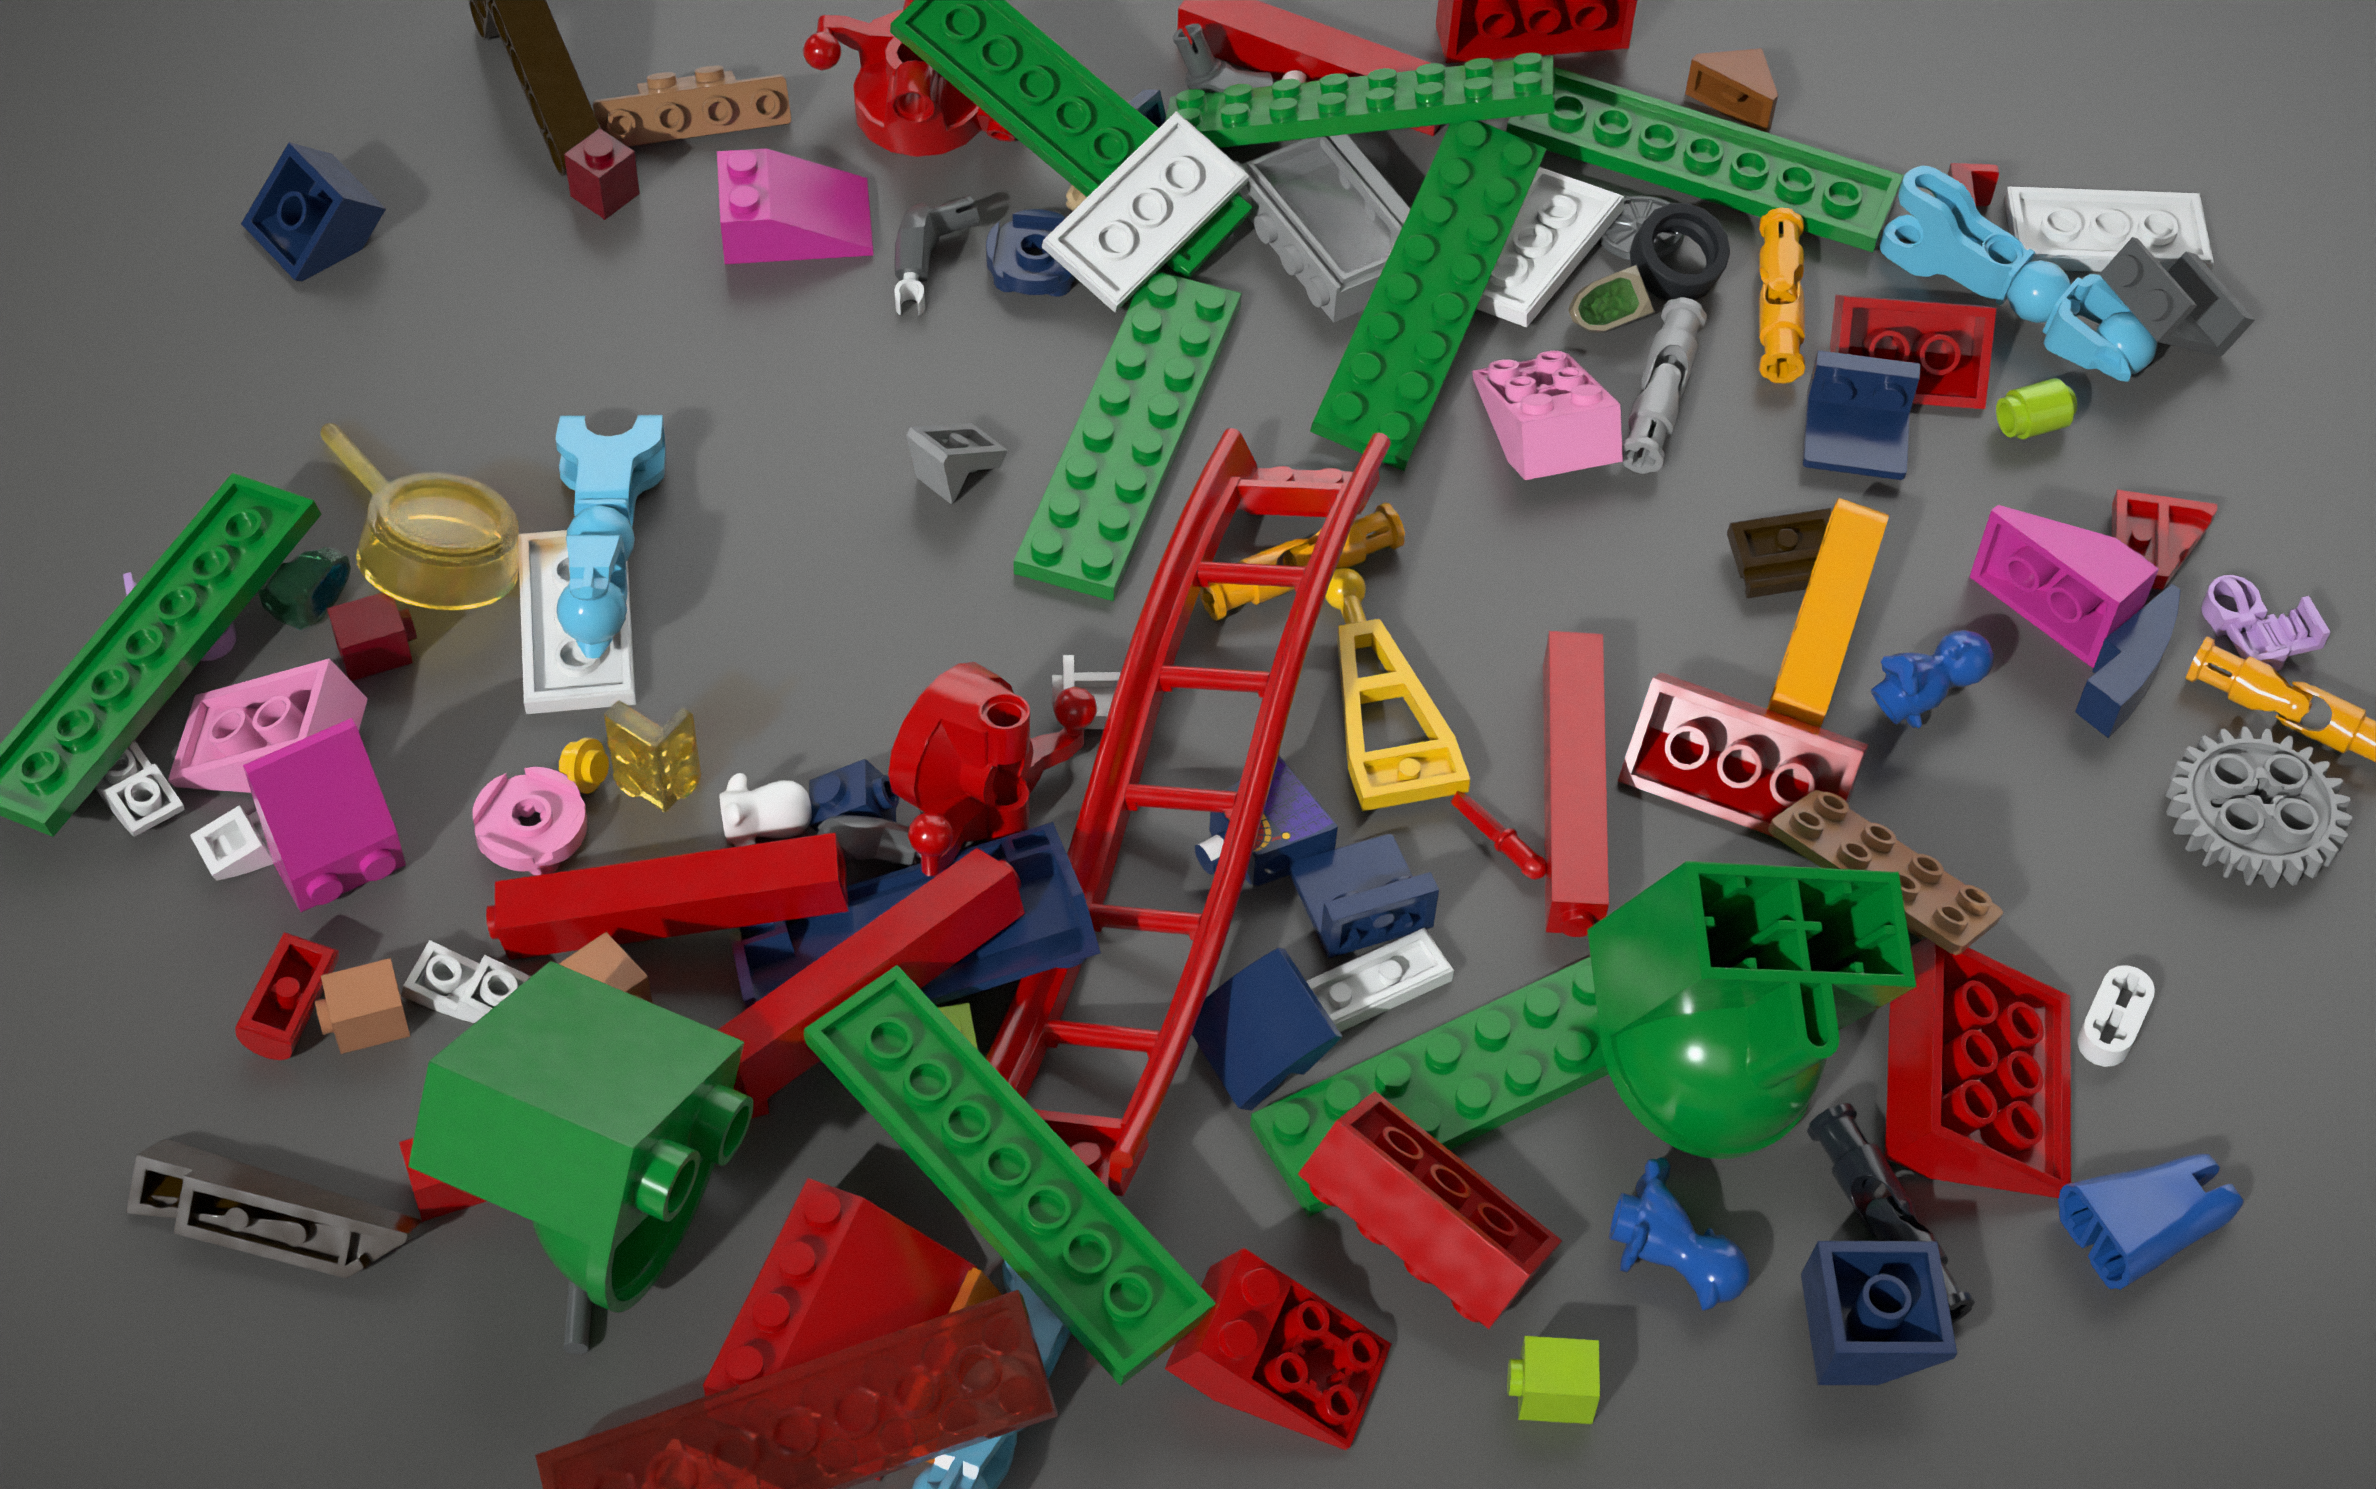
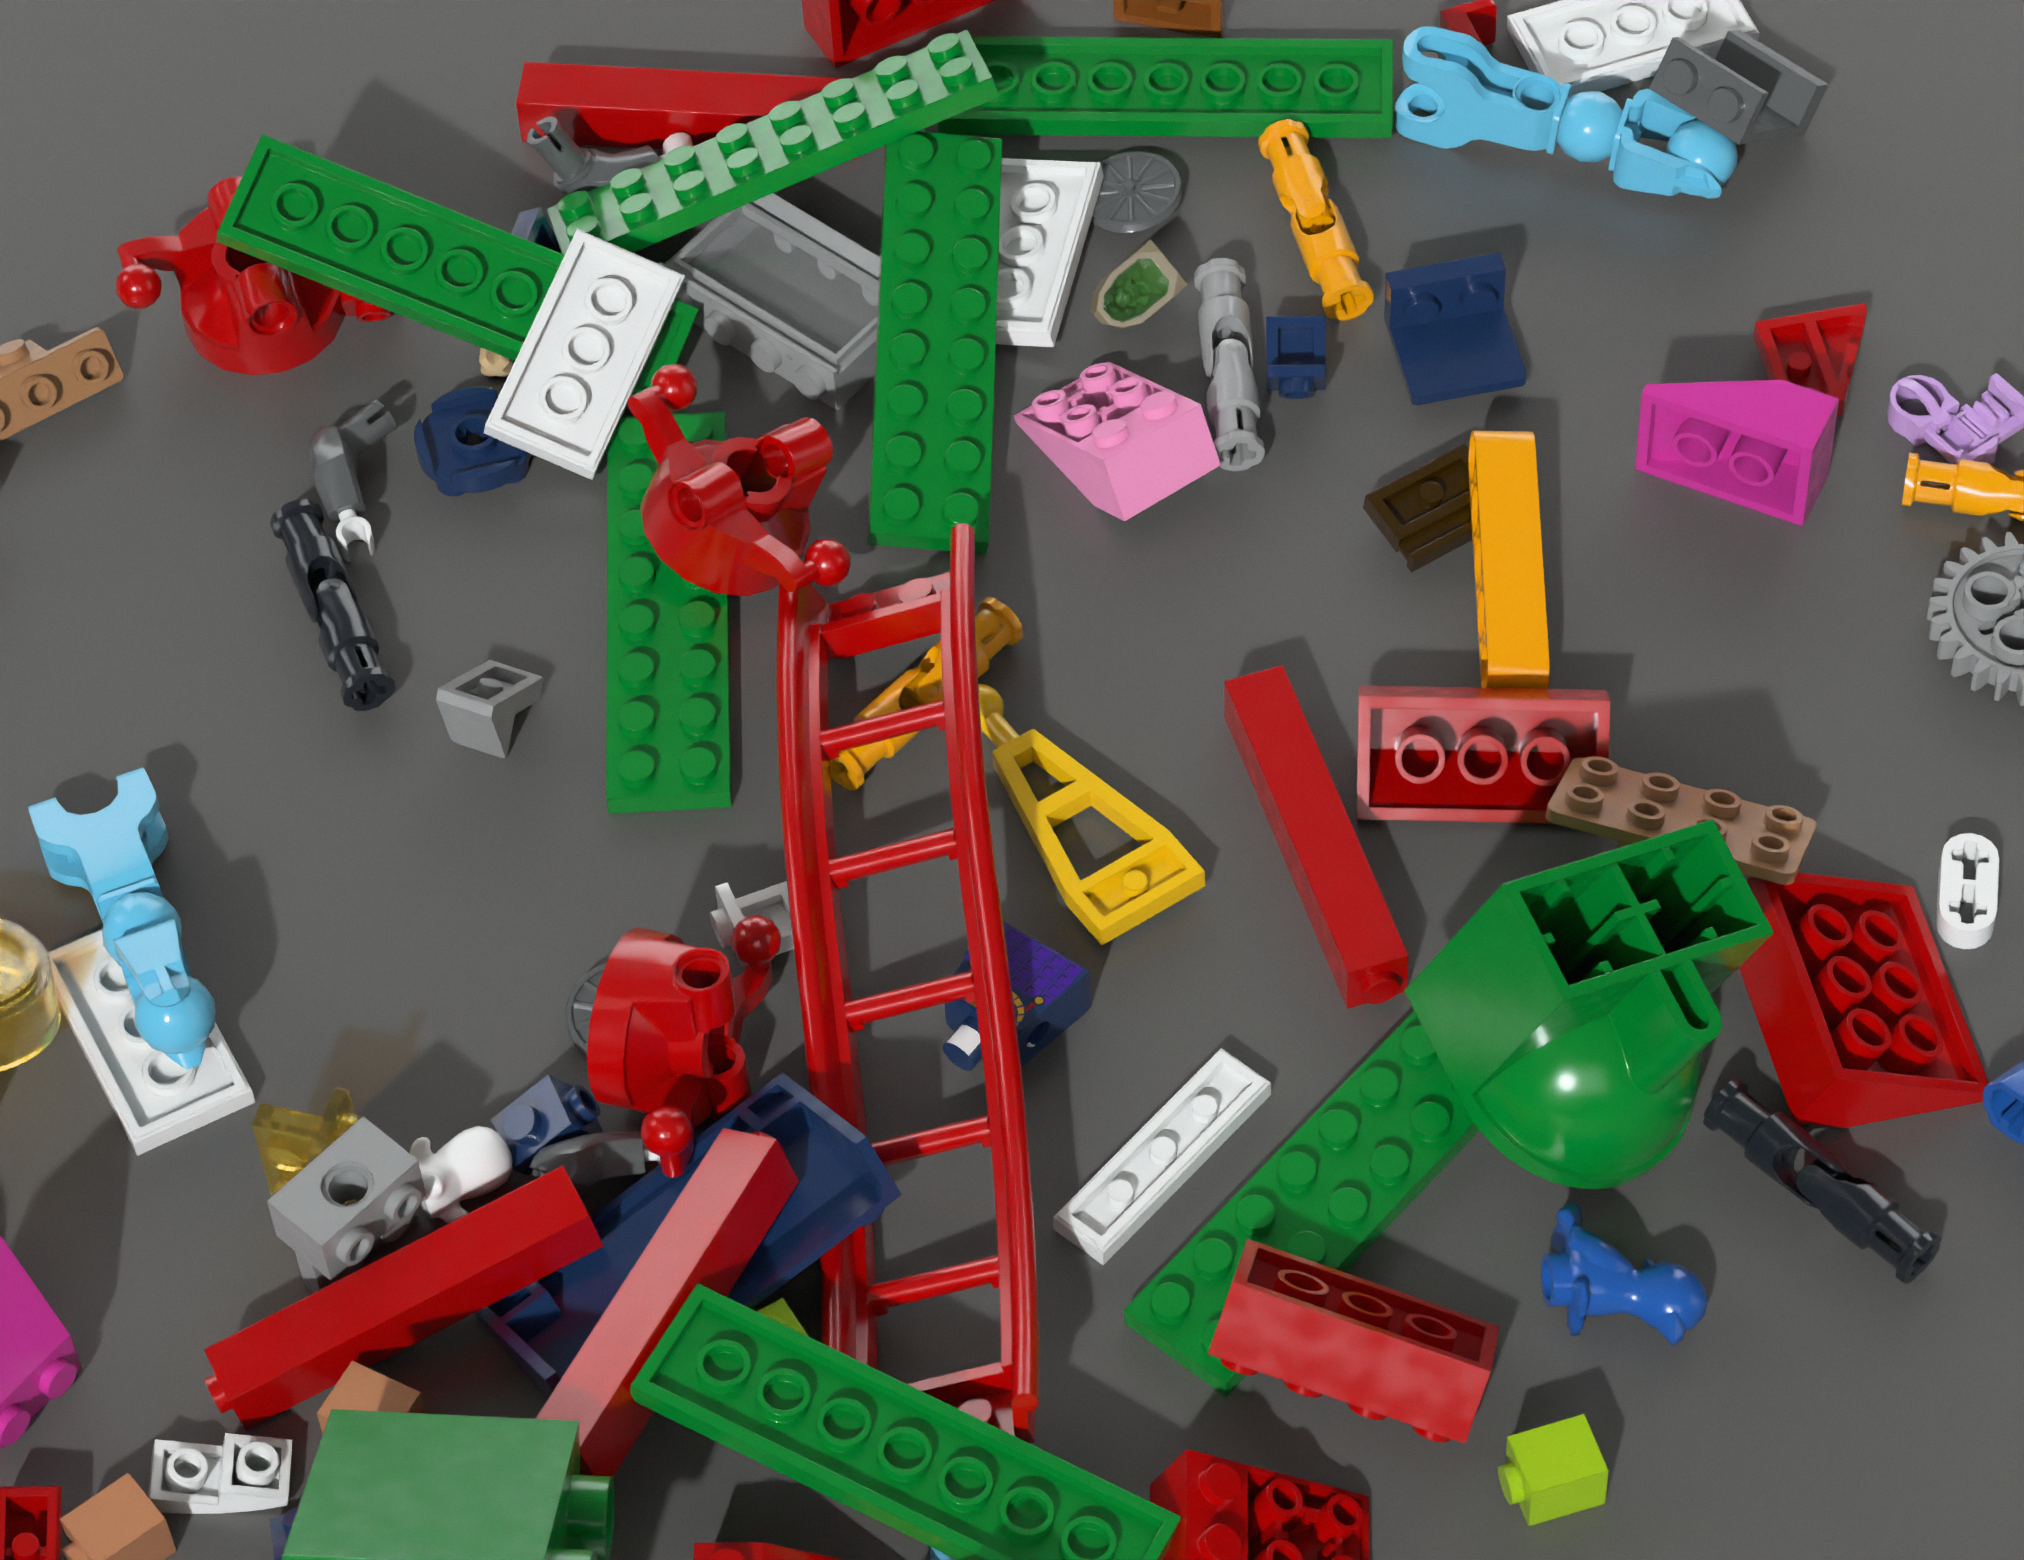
camera: 15 degrees left, 0 degrees up
bright pink plate [473,767,588,875] -> none
yellow plate [559,737,609,794] -> none
dark pink slope [717,148,873,264] -> none
dark blue slope [1192,948,1343,1111] -> none
dark blue bracket [1289,834,1439,958] -> none
red piece [1451,791,1547,880] -> none
black tyre [1630,203,1730,301] -> none
dark blue slope [1801,1241,1957,1385] -> none
red slope [1830,294,1996,409] -> none
blue animal [1871,630,1994,728] -> none
lime brick [1996,378,2077,439] -> none
dark blue slope [2075,584,2181,738] -> none
none -> light grey brick [267,1116,426,1293]
none -> black piece [270,499,395,711]
none -> red piece [628,364,851,596]
none -> dark blue bracket [1266,316,1326,399]

